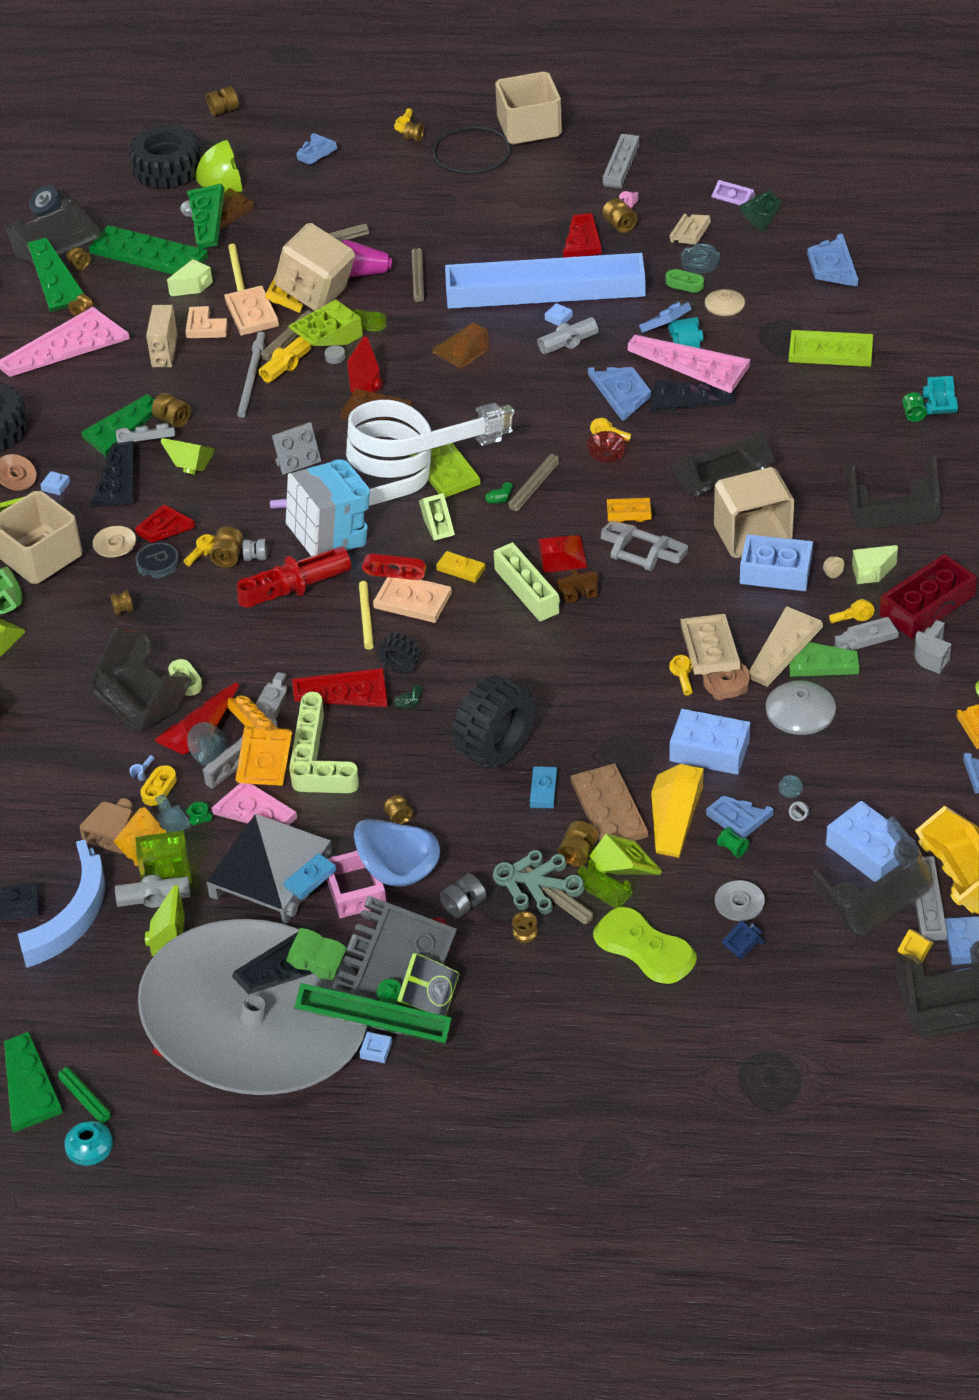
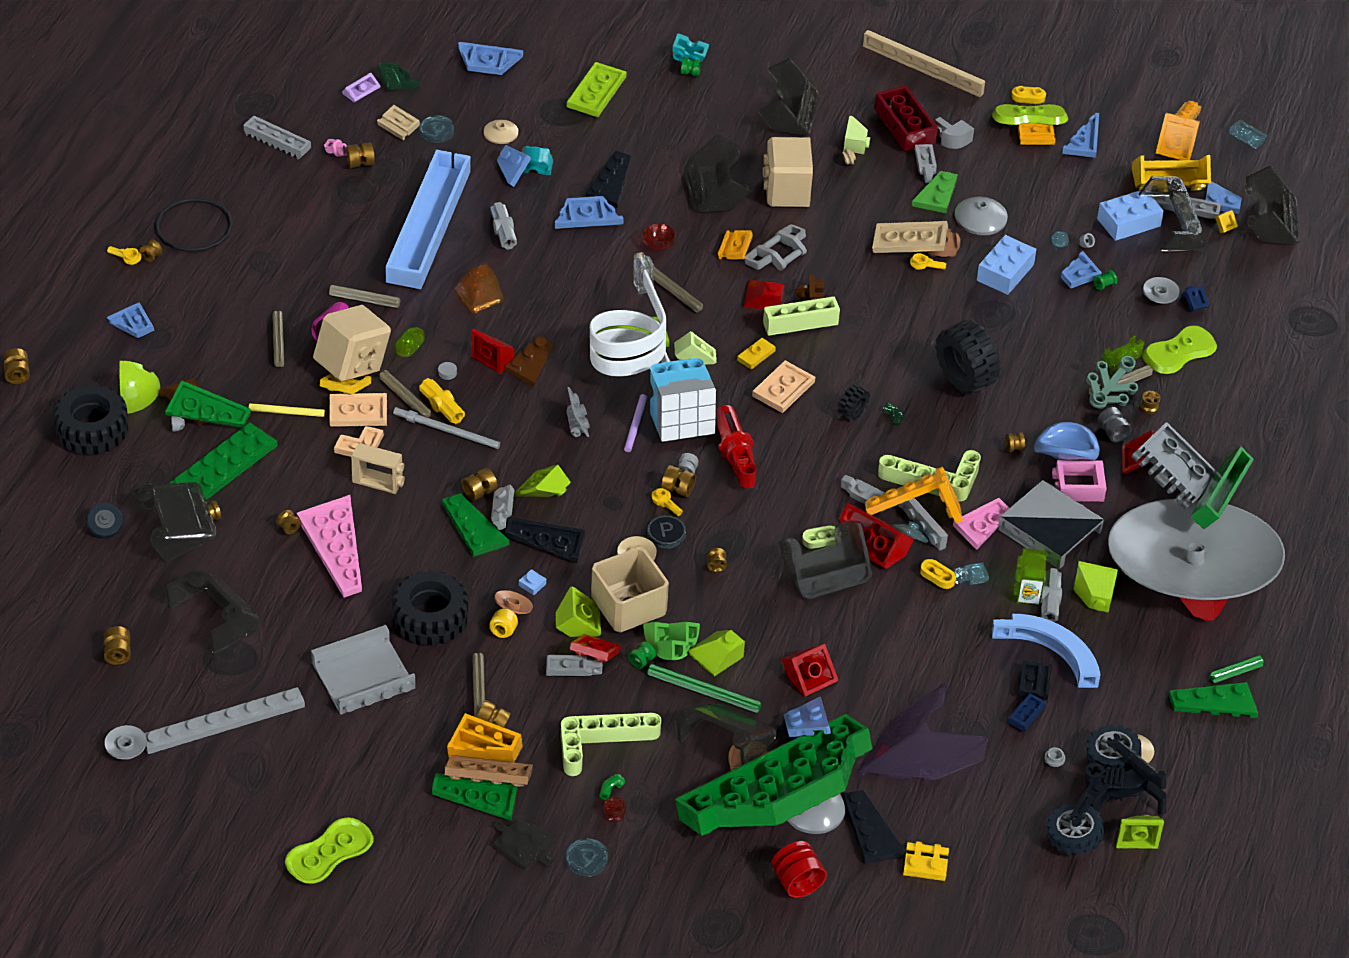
camera: 80 degrees left, 0 degrees up
green wing [28,238,84,312] -> none
teal piece [65,1121,113,1166] -> none
medium nougat torso [79,798,133,854] -> none
light orange plate [113,807,167,866] -> none
light blue hand [130,755,154,781] -> none
red wing [135,505,195,543] -> none
yellowish green slope [167,260,213,296] -> none
green plate [186,802,213,825] -> none
black wing [232,926,314,995] -> none
dark azure plate [283,853,336,900] -> none
bright green brick [286,928,346,980] -> none
lime slope [289,299,363,346] -> none
red wing [292,668,387,707] -> none
light yellow bar [359,581,373,650] -> none
light blue plate [360,1032,392,1063] -> none
red beam [362,554,427,580] -> none
green tile [377,979,401,1004] -> none
slope [397,953,459,1016] -> none
green arm [485,482,513,504] -> none
tan plate [495,72,562,145] -> none
dark azure plate [530,767,557,808] -> none
light blue plate [545,303,573,326] -> none
pearl gold wheel [558,821,598,867] -> none
red wing [563,213,601,258] -> none
medium nougat plate [571,763,648,842] -> none
yellow plate [590,418,632,442] -> none
lime slope [590,834,662,875] -> none
bright pink wing [628,335,750,393] -> none
yellow wedge [651,764,704,858] -> none
bright green plate [666,269,704,293] -> none
light blue brick [740,534,813,591] -> none
tan wing [749,606,823,687] -> none
yellow plate [829,599,874,624] -> none

